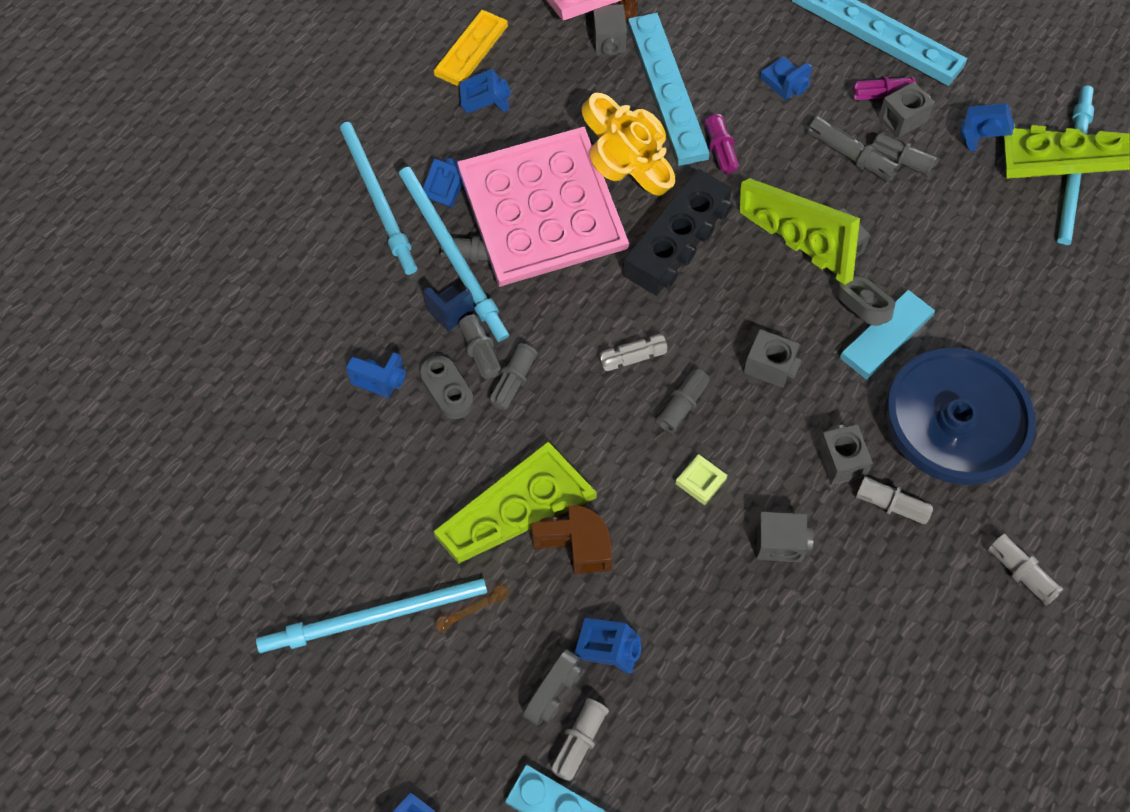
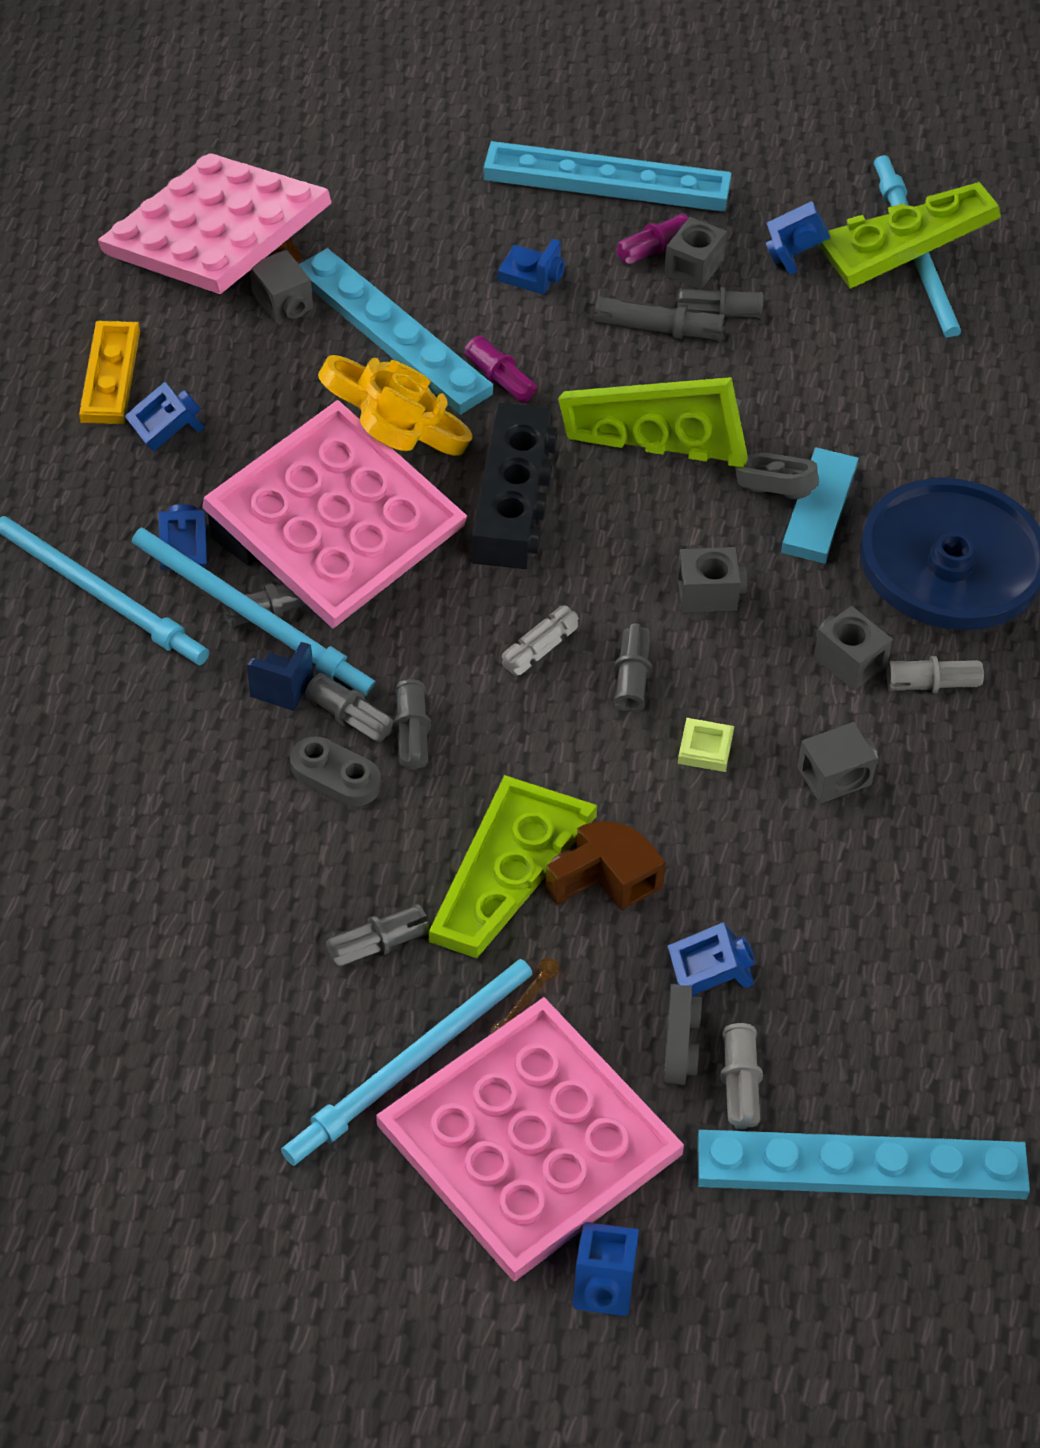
camera: 30 degrees left, 10 degrees down
blue bracket [346,353,406,398] -> none
none -> dark grey axle [326,904,430,967]
none -> bright pink plate [376,997,684,1282]

